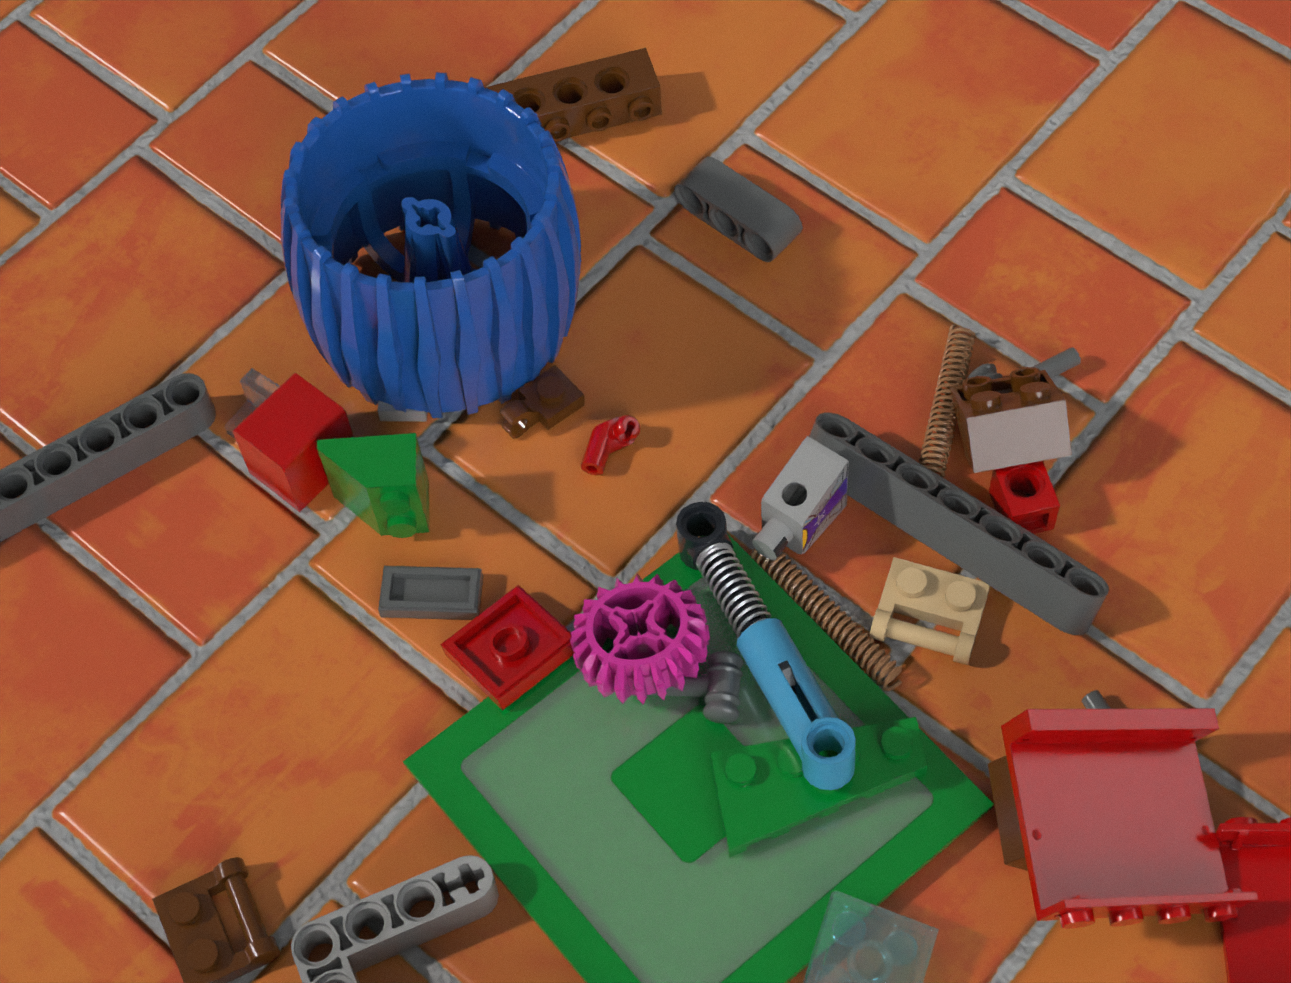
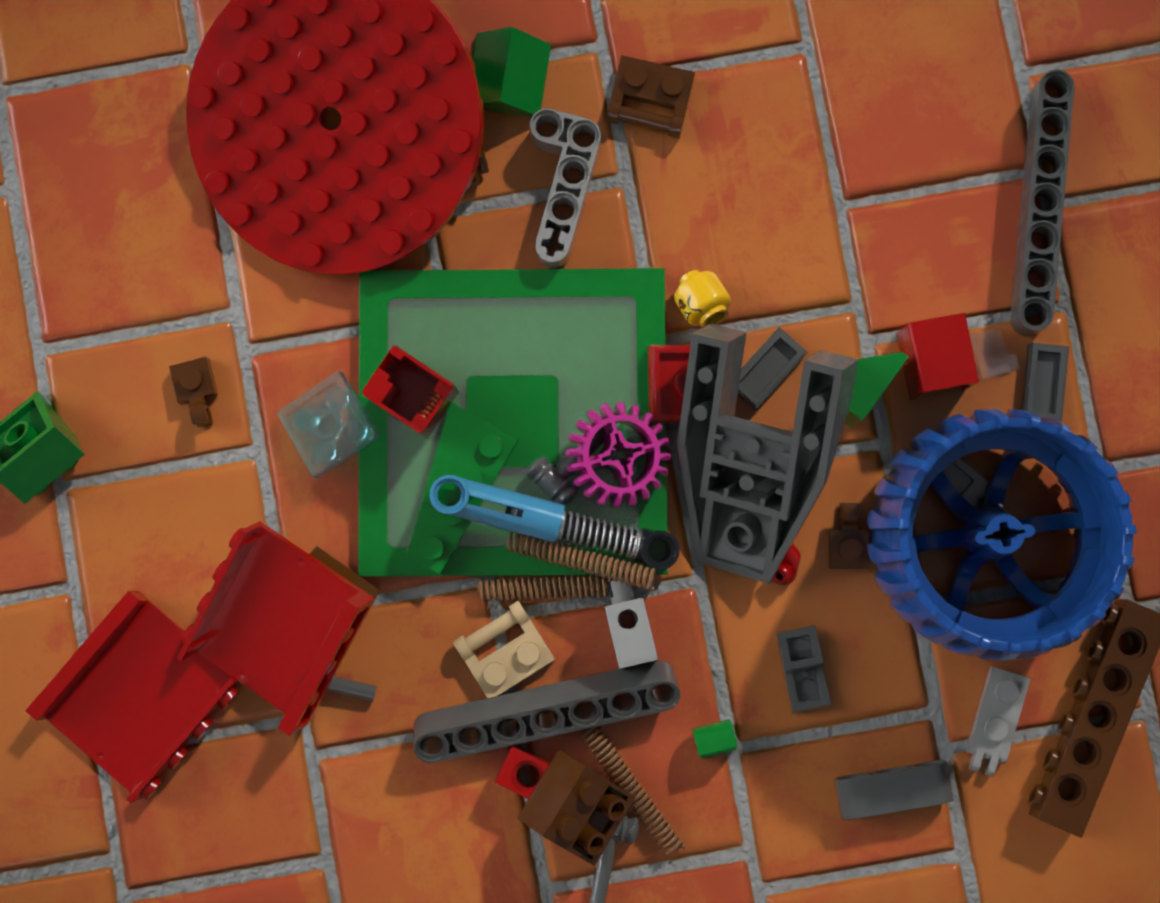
camera: 135 degrees right, 25 degrees up
none -> red piece [362,346,459,439]
none -> medium nougat piece [507,532,655,591]
none -> yellow head [674,270,731,328]
none -> dark grey wedge [677,324,859,584]
none -> green brick [692,719,738,759]
none -> dark grey slope [777,626,831,714]
none -> light grey hinge [966,666,1031,777]
none -> dark grey tile [1021,342,1069,422]

